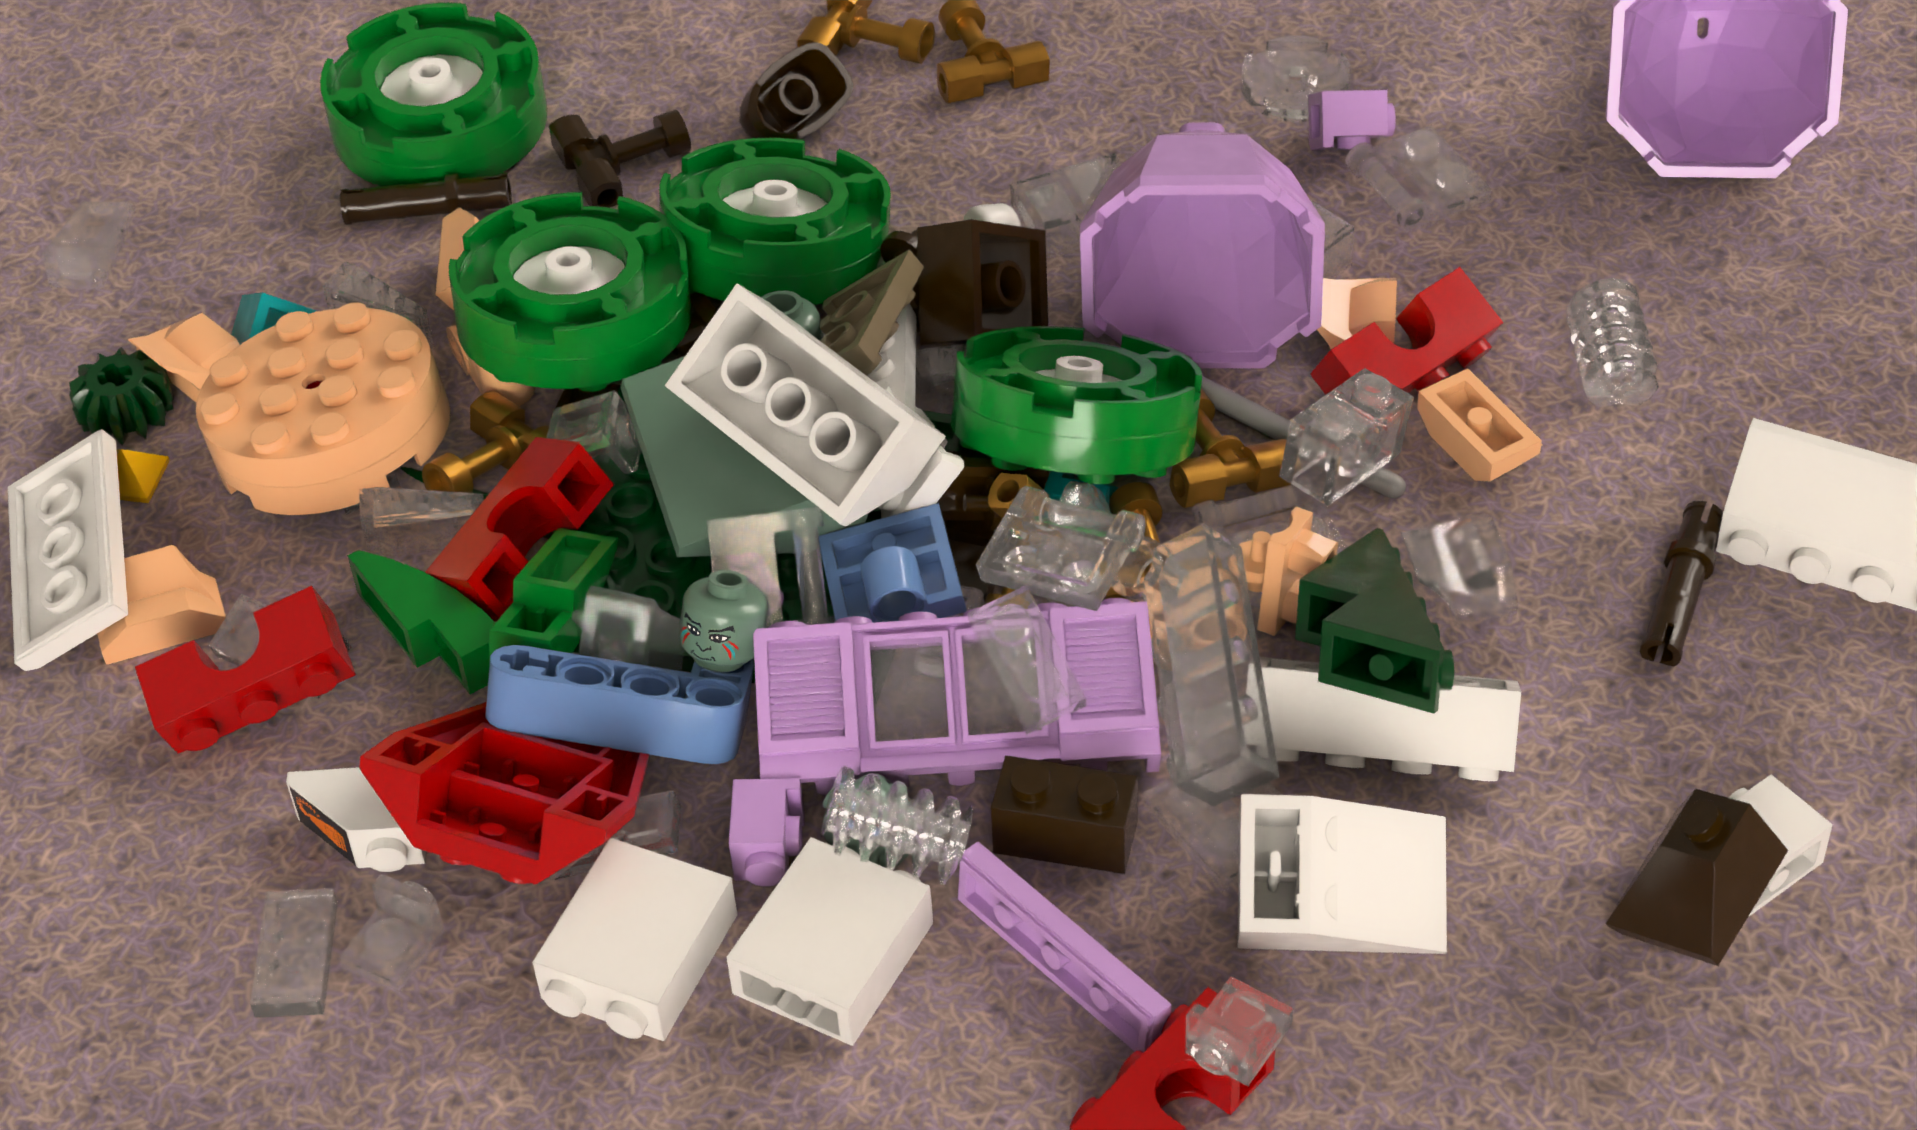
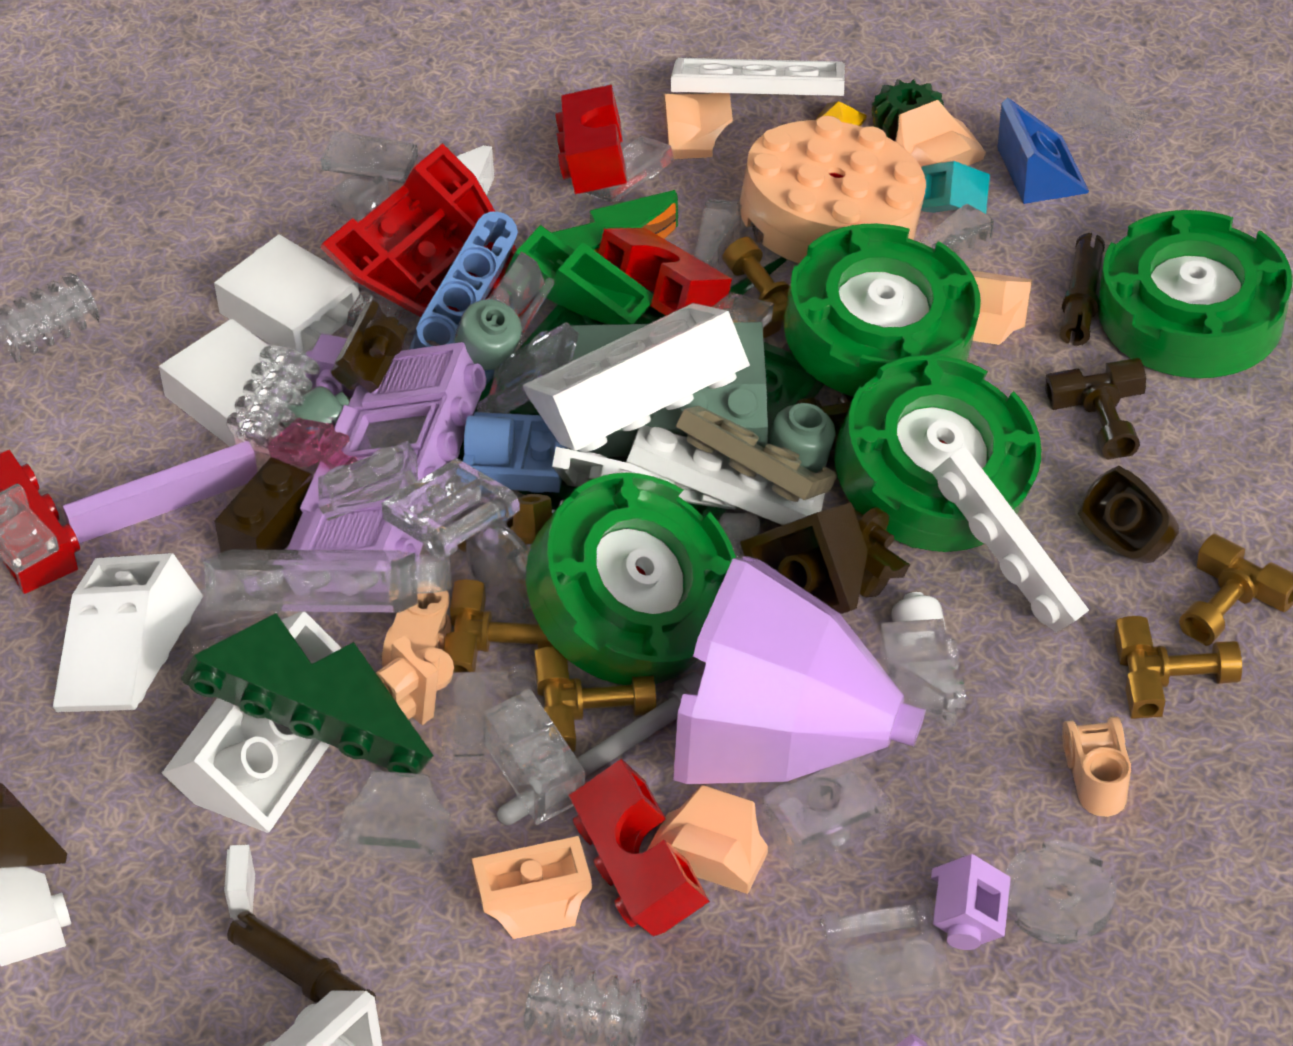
camera: 105 degrees right, 0 degrees up
none -> white tile [224,845,255,920]
none -> clear pink plate [267,418,358,474]
none -> dark brown hips [331,300,408,393]
none -> white plate [932,446,1089,633]
none -> blue slope [997,98,1089,204]
none -> light nougat piece [1062,716,1131,817]

